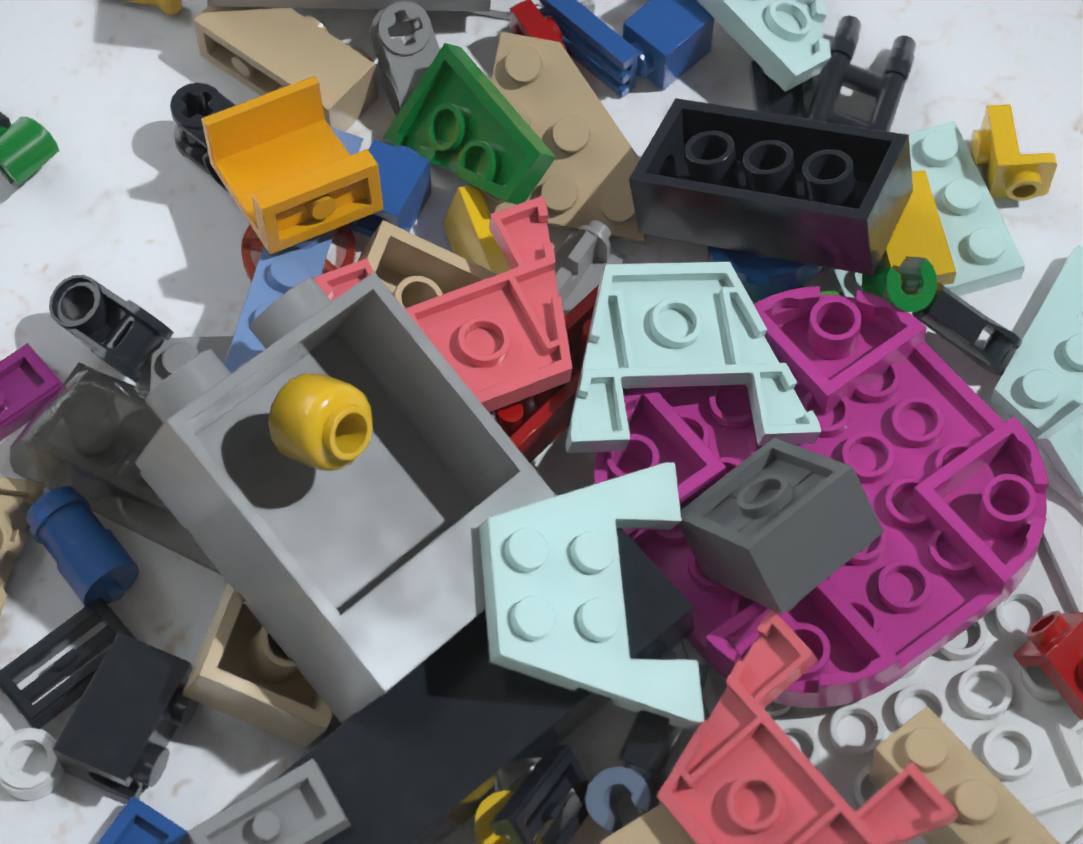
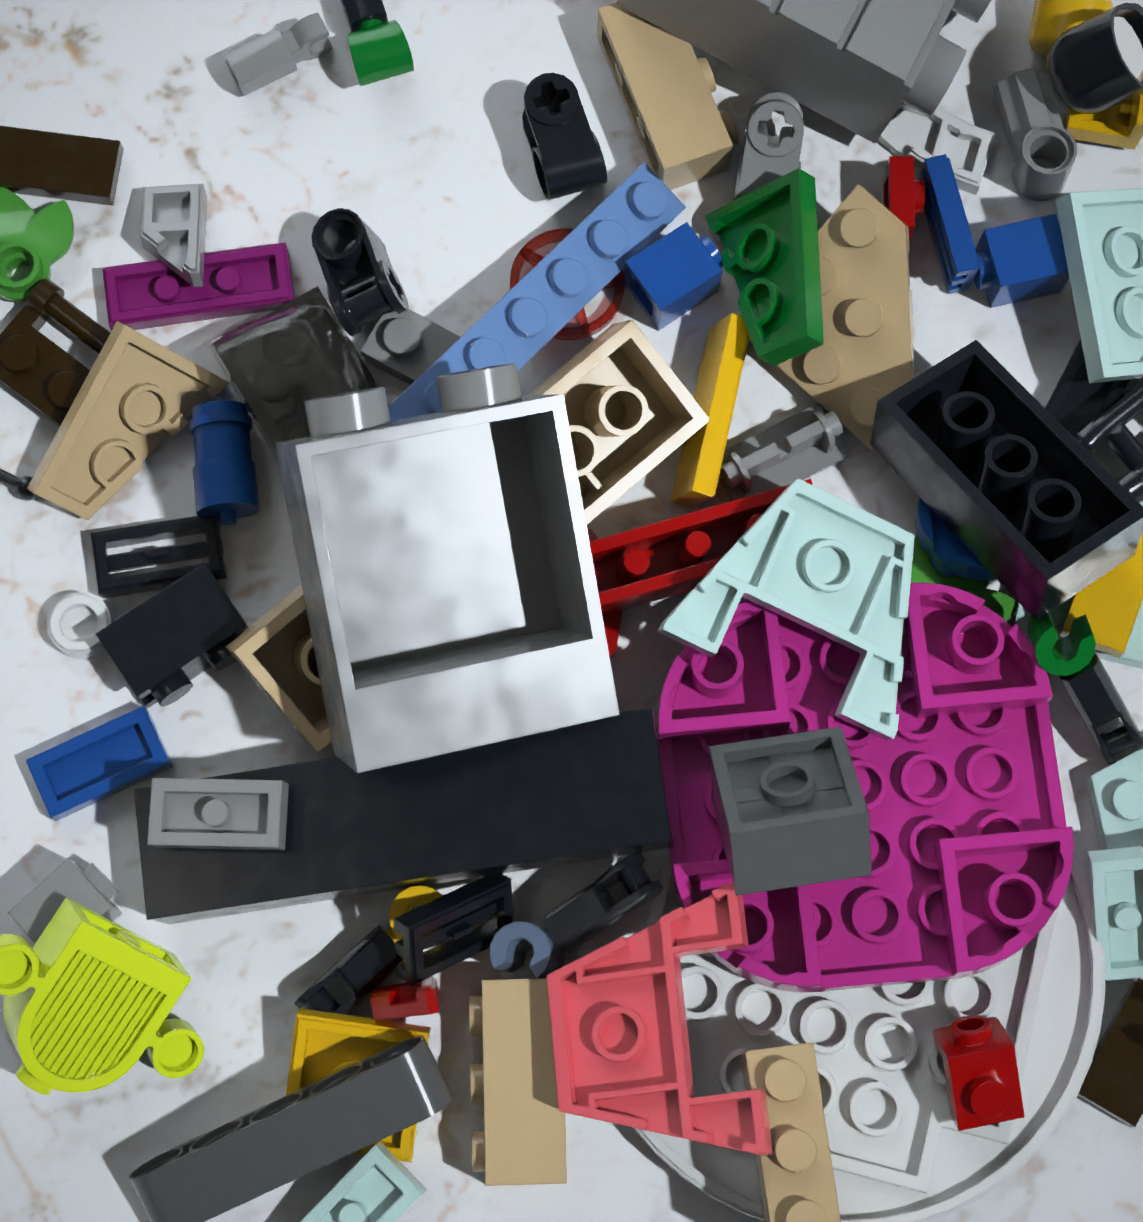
camera: 30 degrees right, 15 degrees up
light orange panel [202,76,384,255] -> none
yellow head [268,373,373,471] -> none
coral wing [313,196,572,412] -> none
light aqua wing [479,463,705,729] -> none

